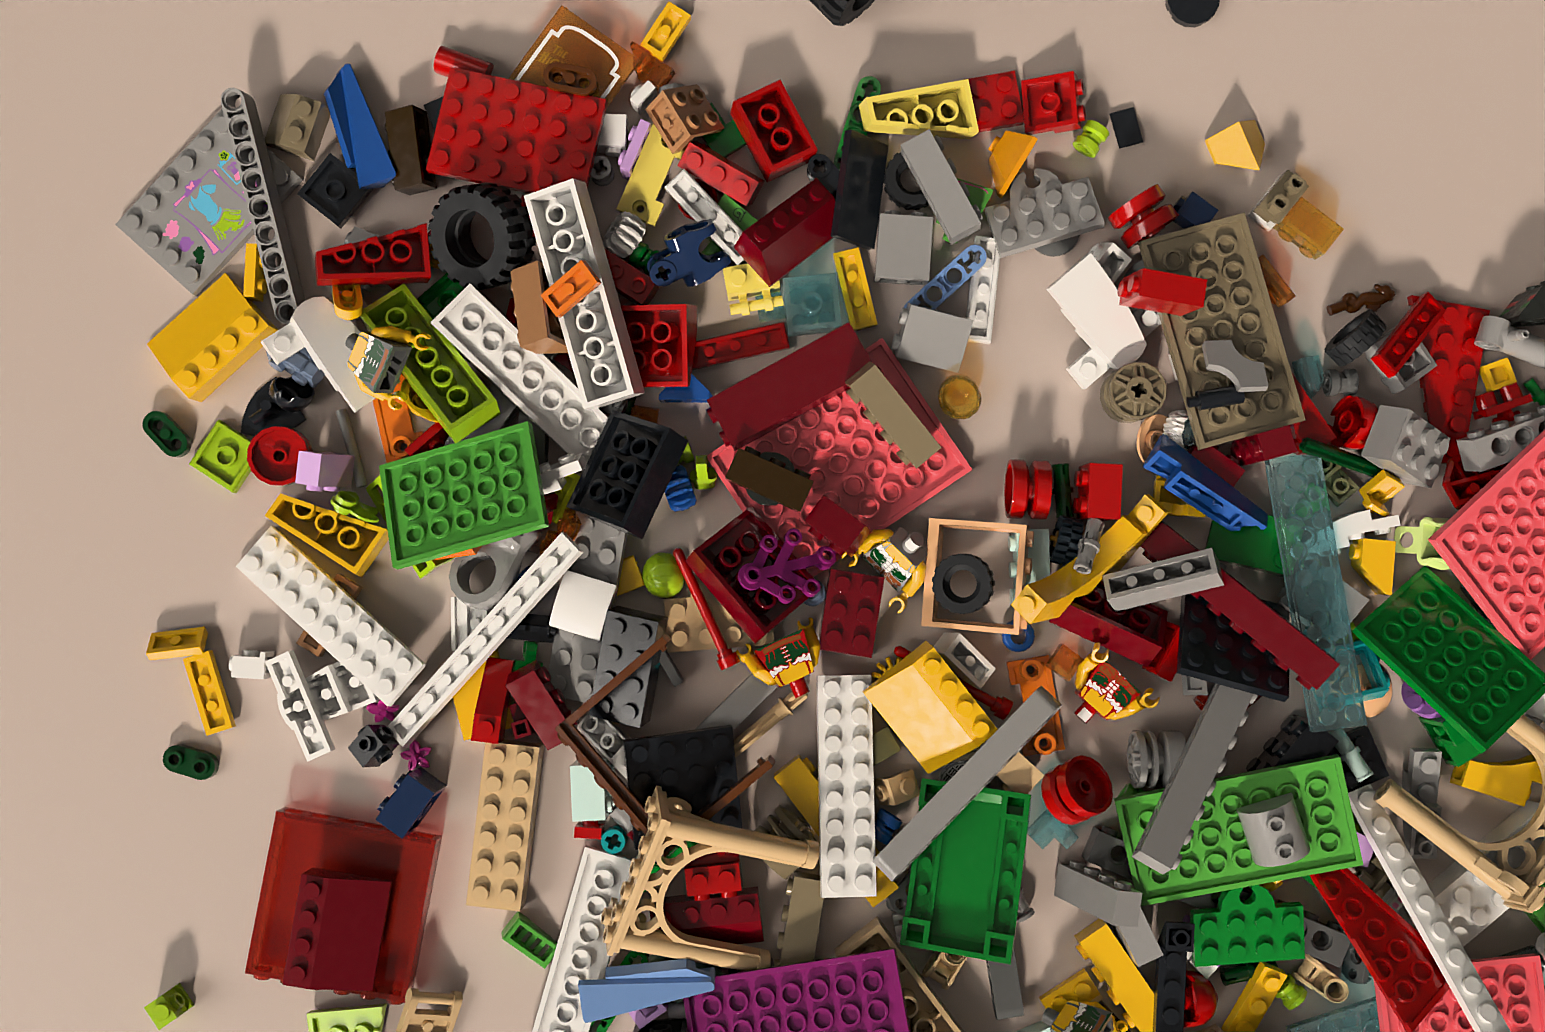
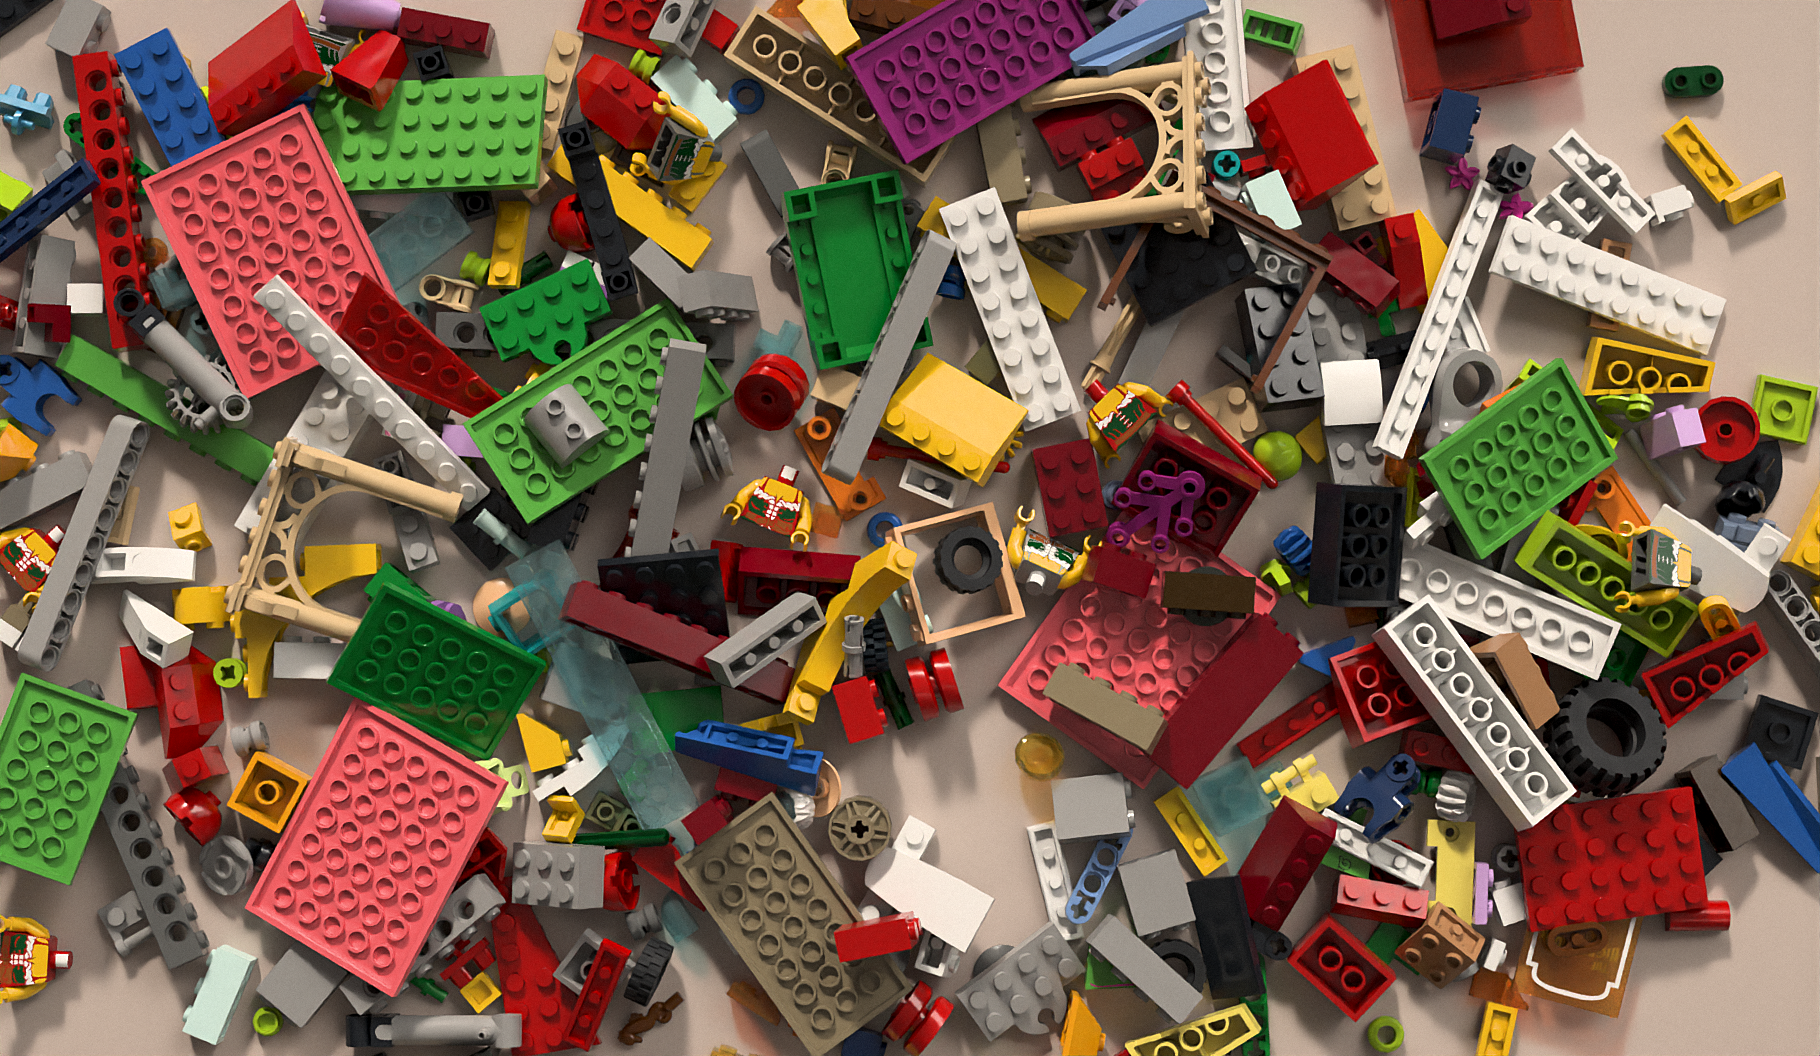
camera: 160 degrees right, 0 degrees up
orange plate [541,260,602,318] -> none
tan bracket [874,769,920,805] -> none
black cylinder [1186,385,1245,411] -> none
light grey tile [1202,340,1268,392] -> none
none -> red slope [1244,60,1379,211]
none -> lime piece [1367,1016,1404,1053]

